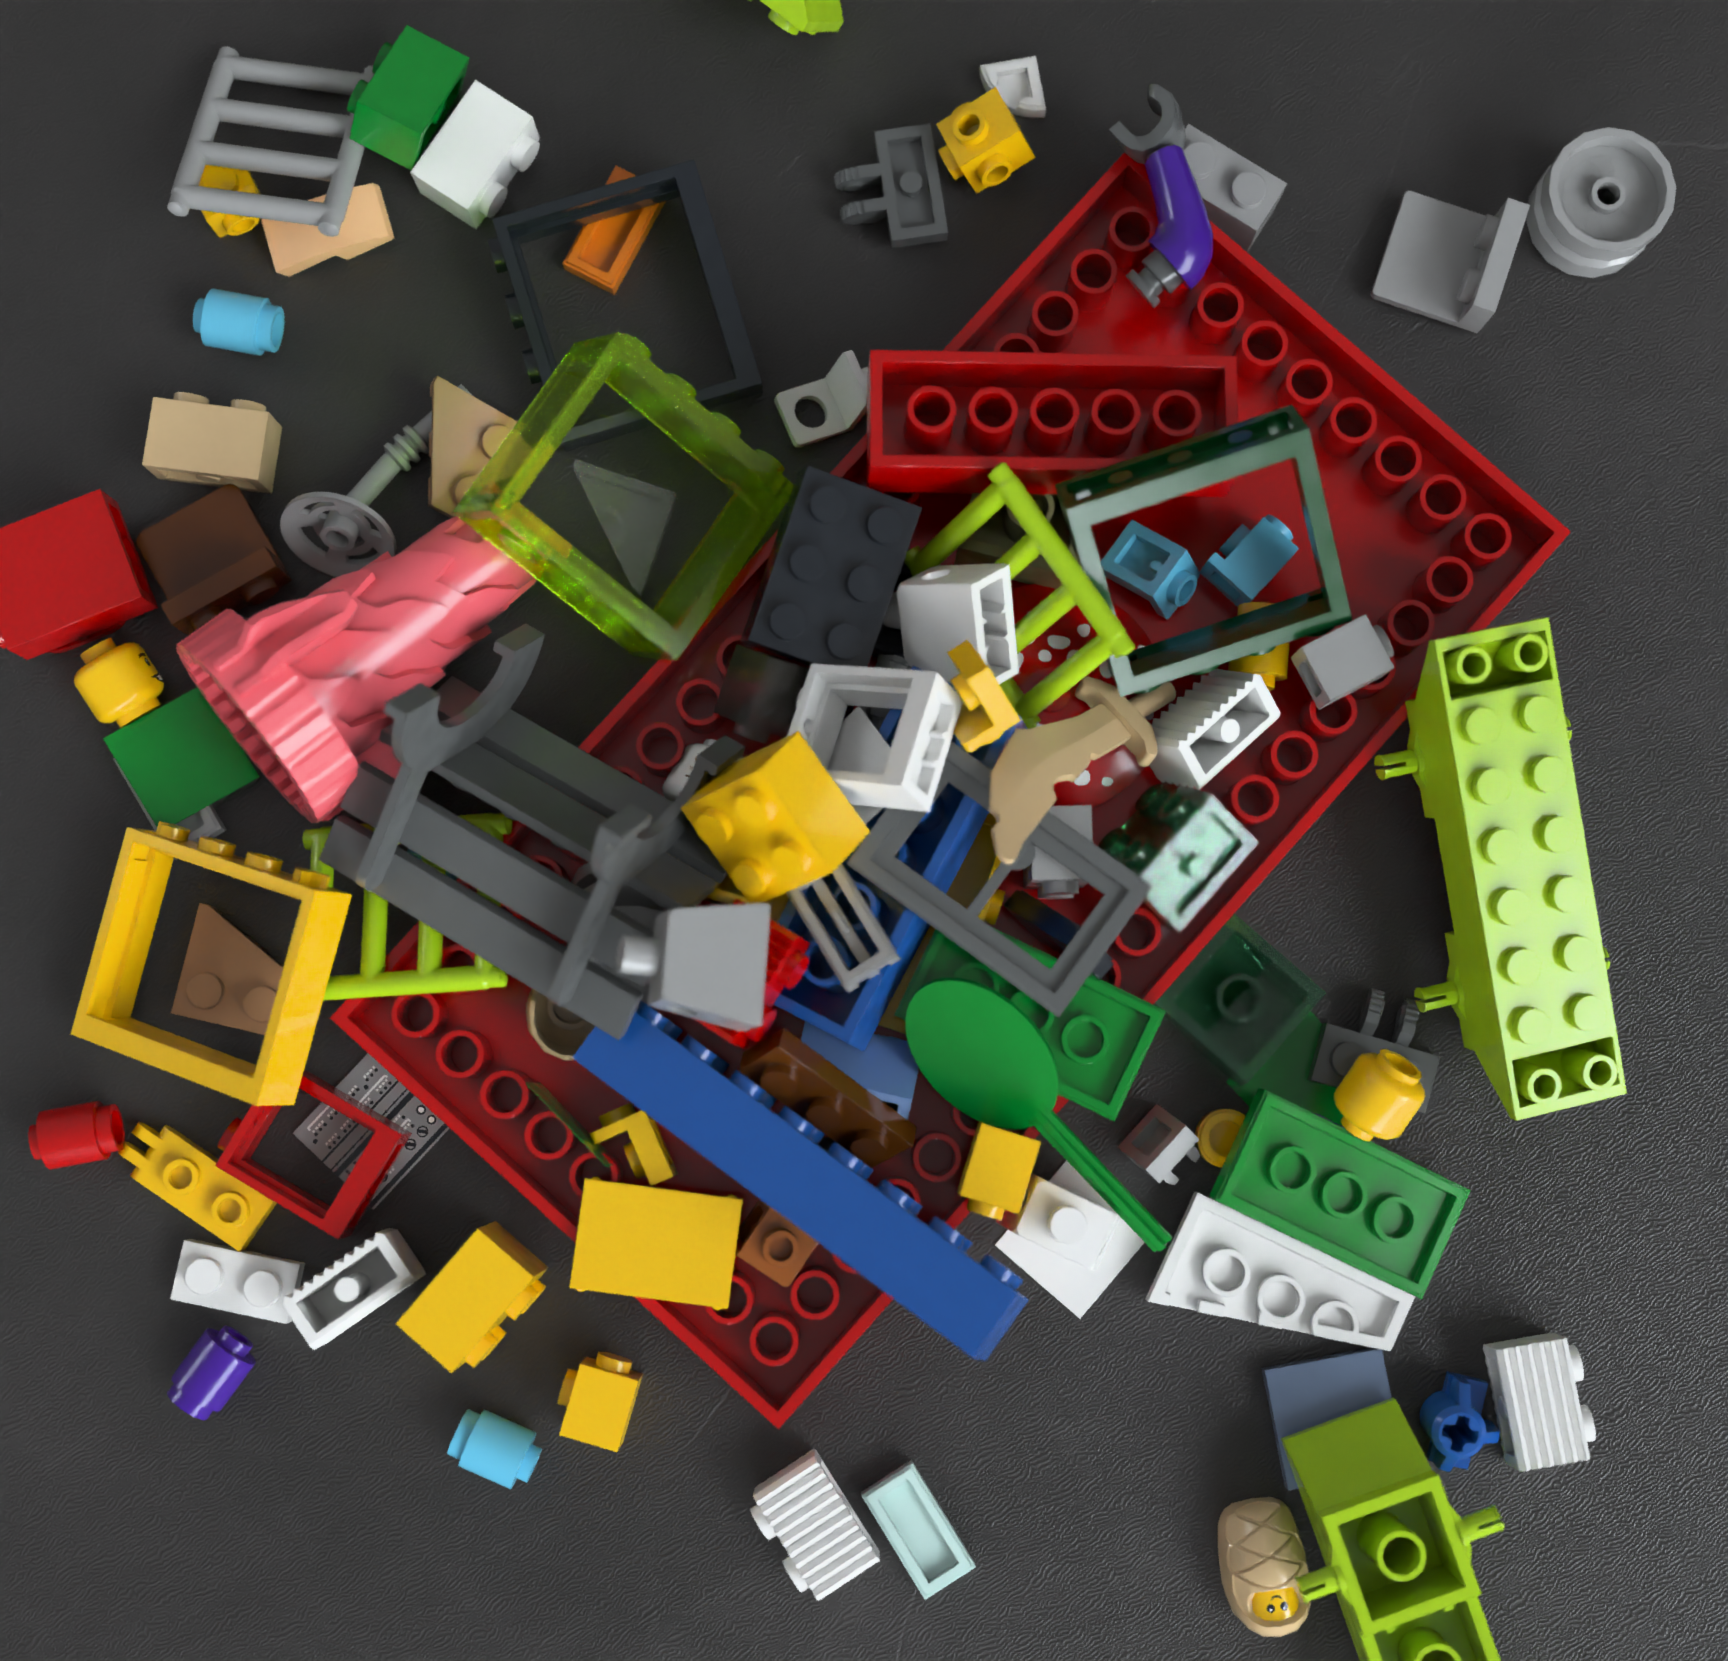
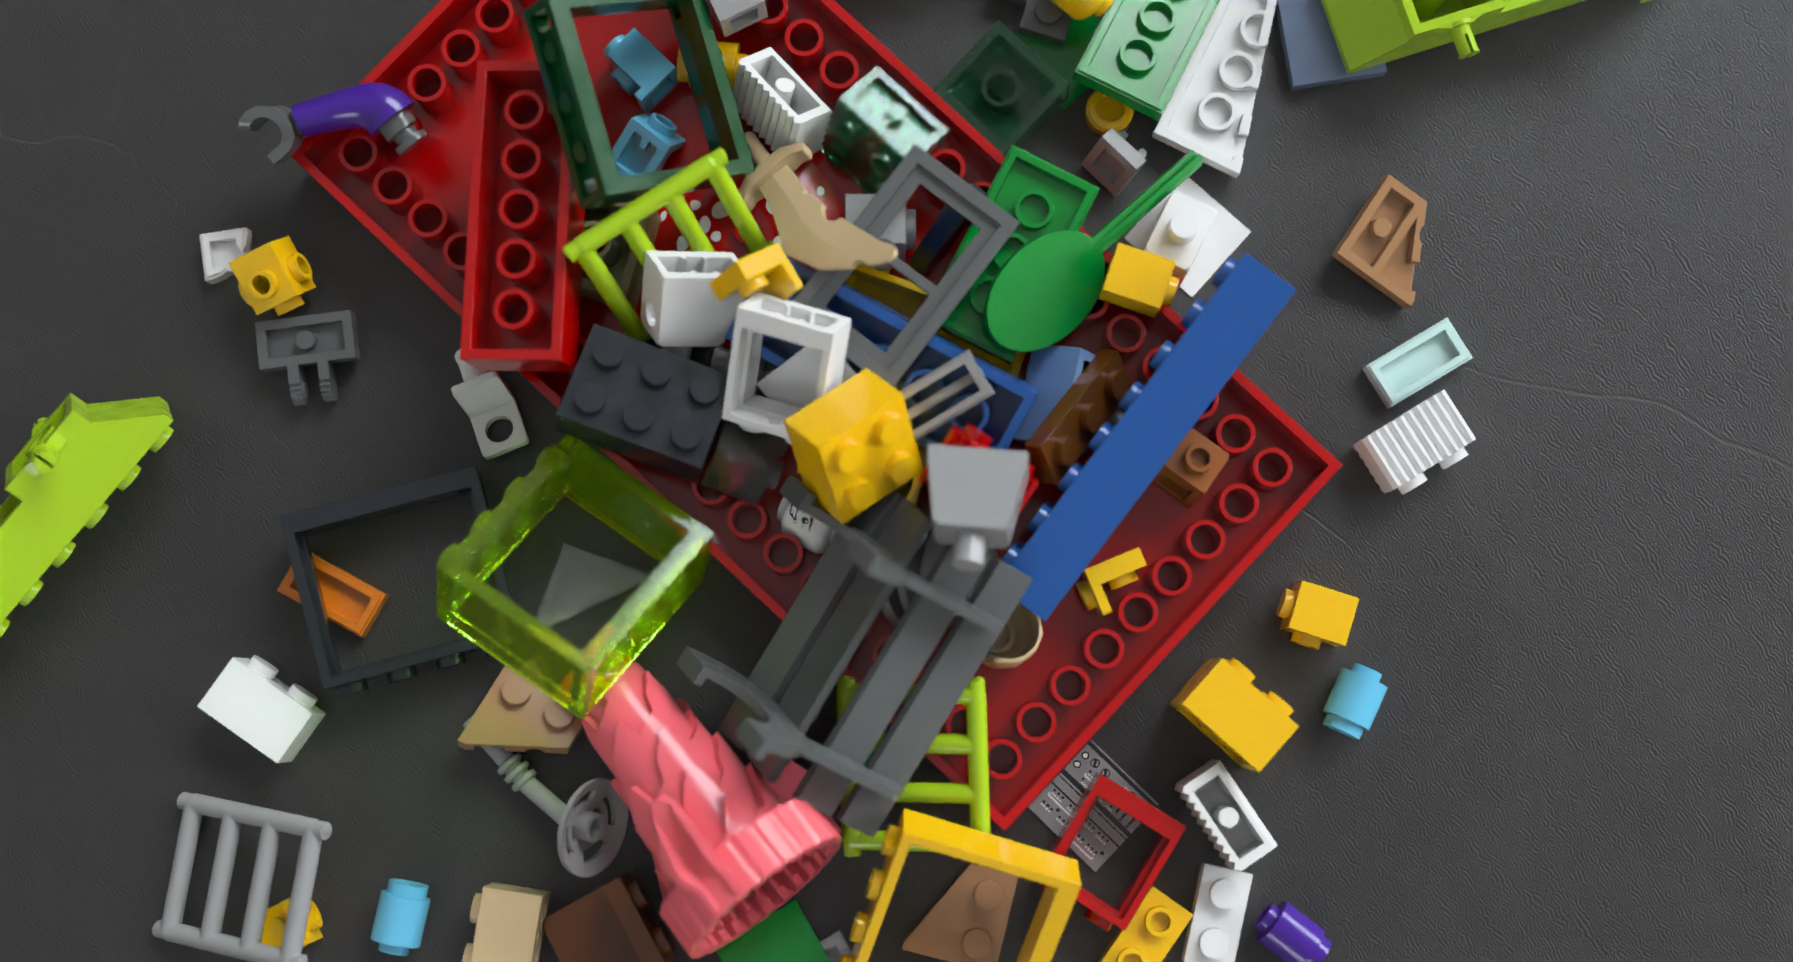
camera: 85 degrees left, 0 degrees up
light nougat slope [261,183,395,277] -> none
green brick [347,25,469,171] -> none
sticker [525,1083,613,1167] -> none
yellow piece [569,1177,743,1310] -> none
light grey brick [1183,123,1287,252] -> none
tan piece [1218,1497,1311,1637] -> none
none -> medium nougat wing [1331,174,1427,308]

